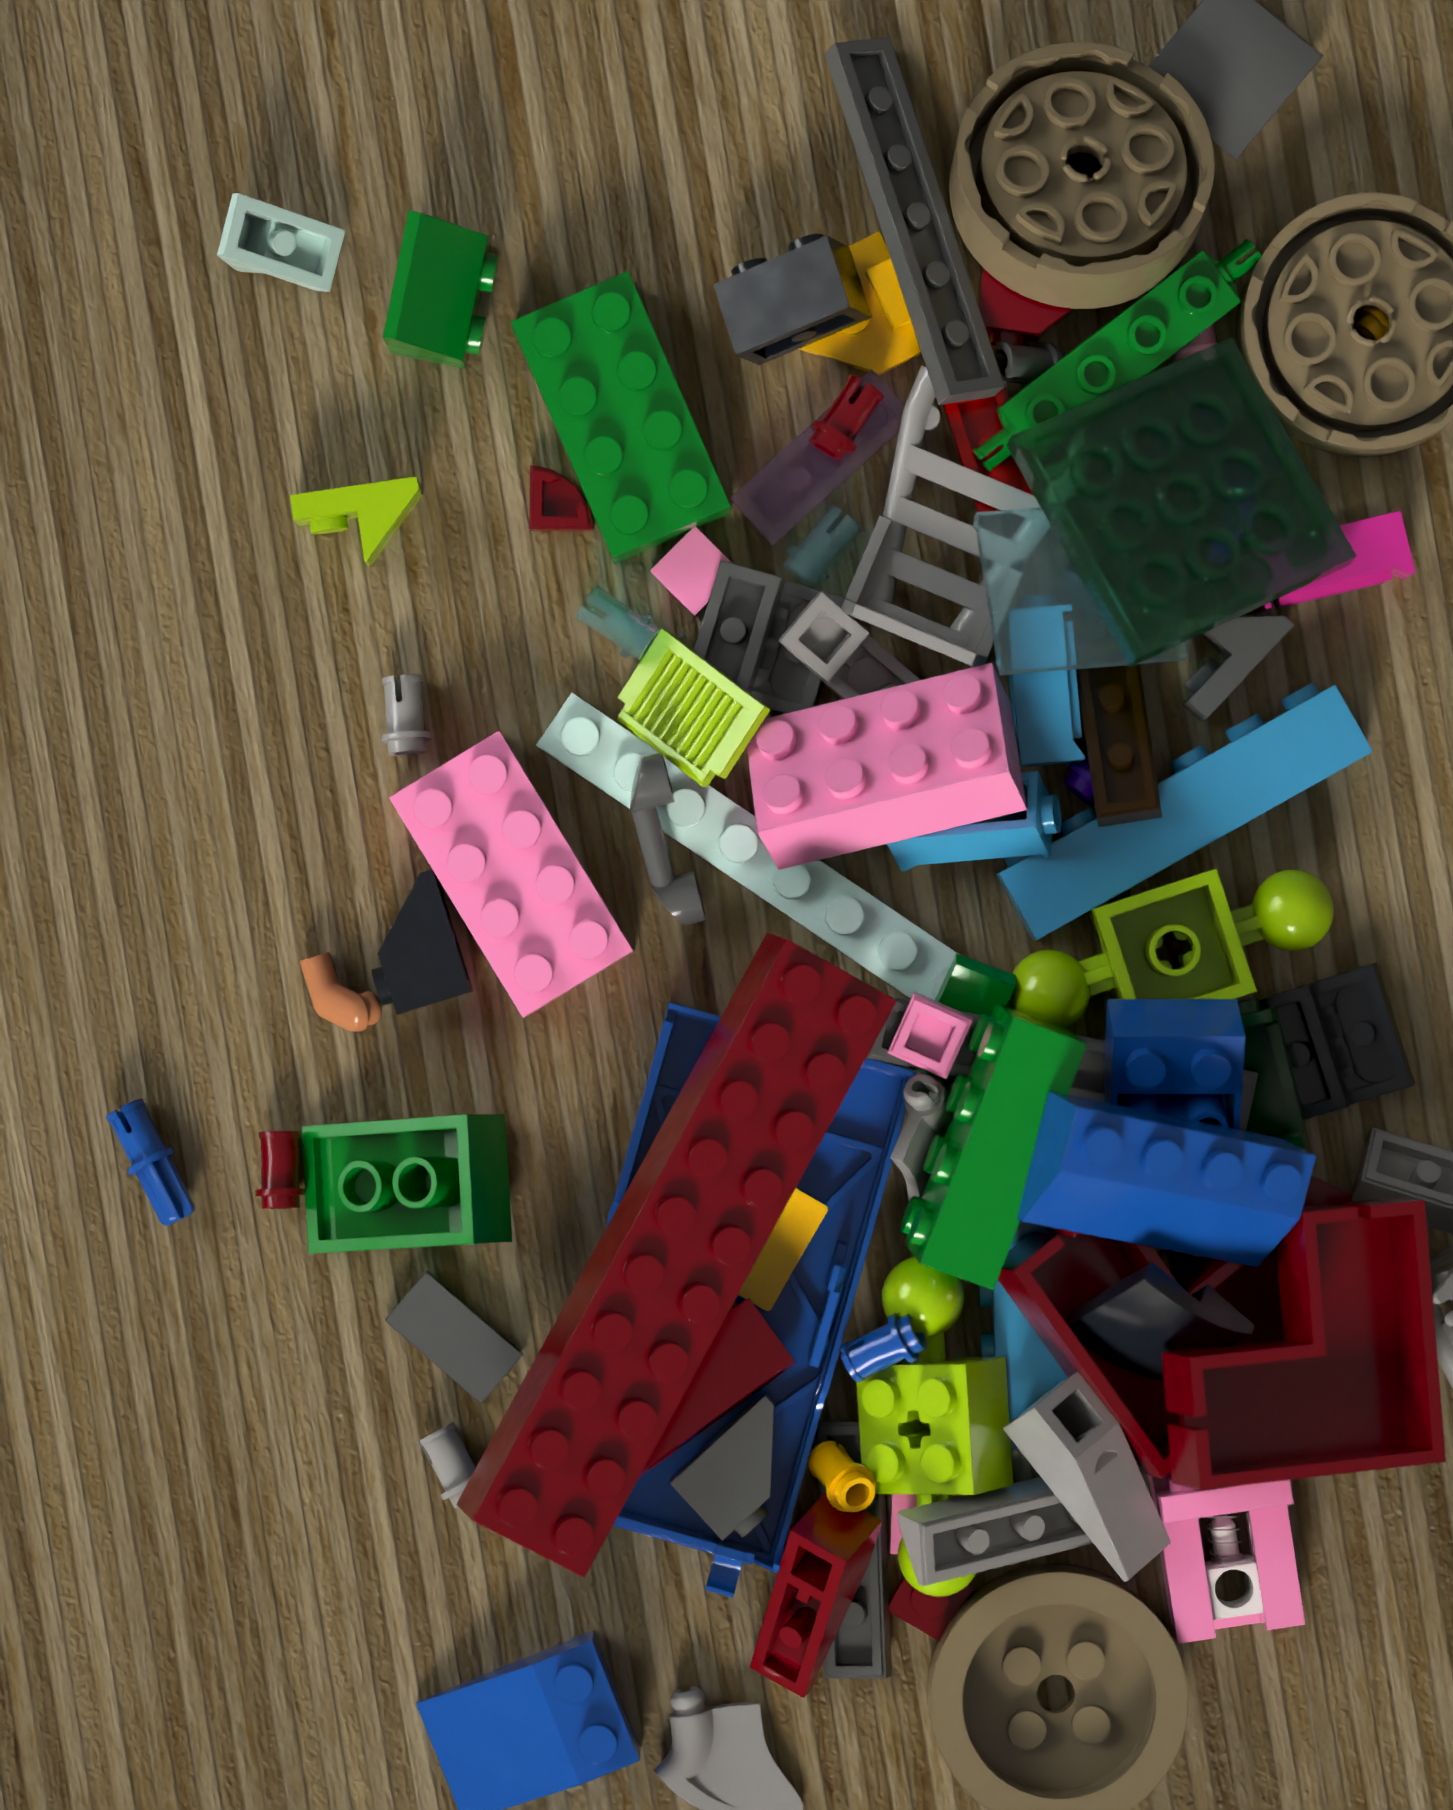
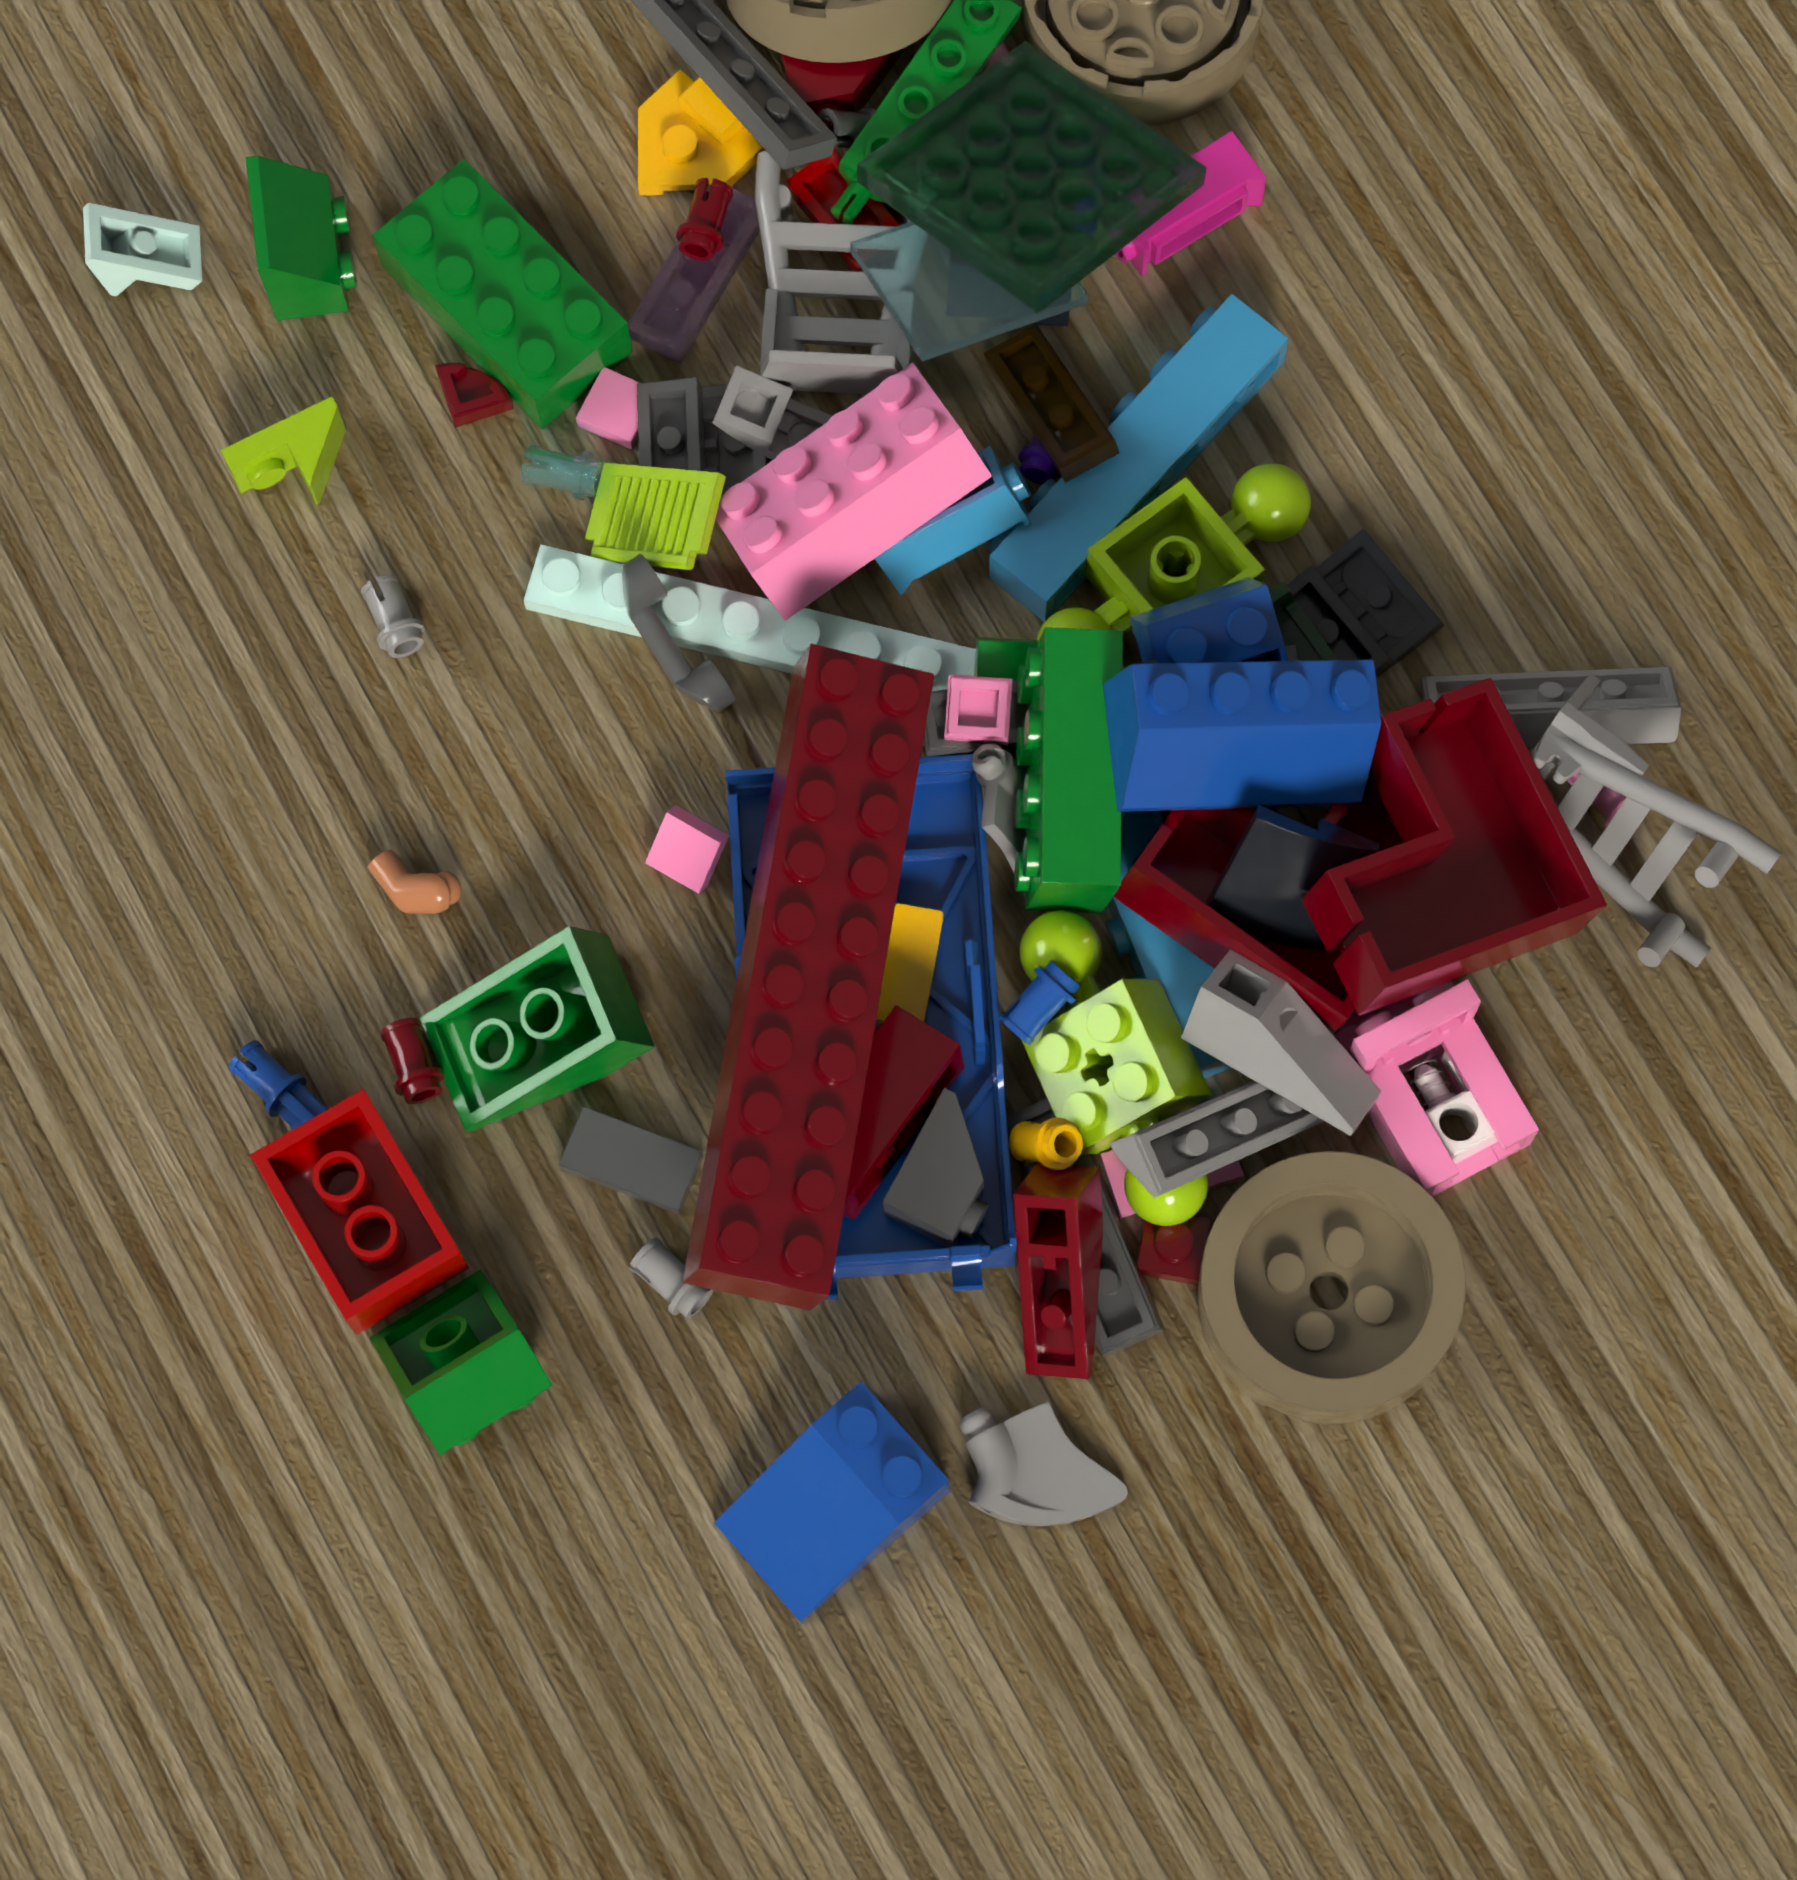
camera: 15 degrees left, 15 degrees down
black slope [371,869,474,1015] -> none
bright pink brick [389,731,634,1018] -> none
black brick [713,234,872,365] -> none
clear light blue pin [783,504,862,588] -> none
dark azure window [1003,596,1085,767] -> none
dark grey slope [1182,616,1294,722] -> none
none -> red brick [250,1089,469,1335]
none -> green slope [369,1269,553,1455]
none -> bright pink tile [645,805,729,894]

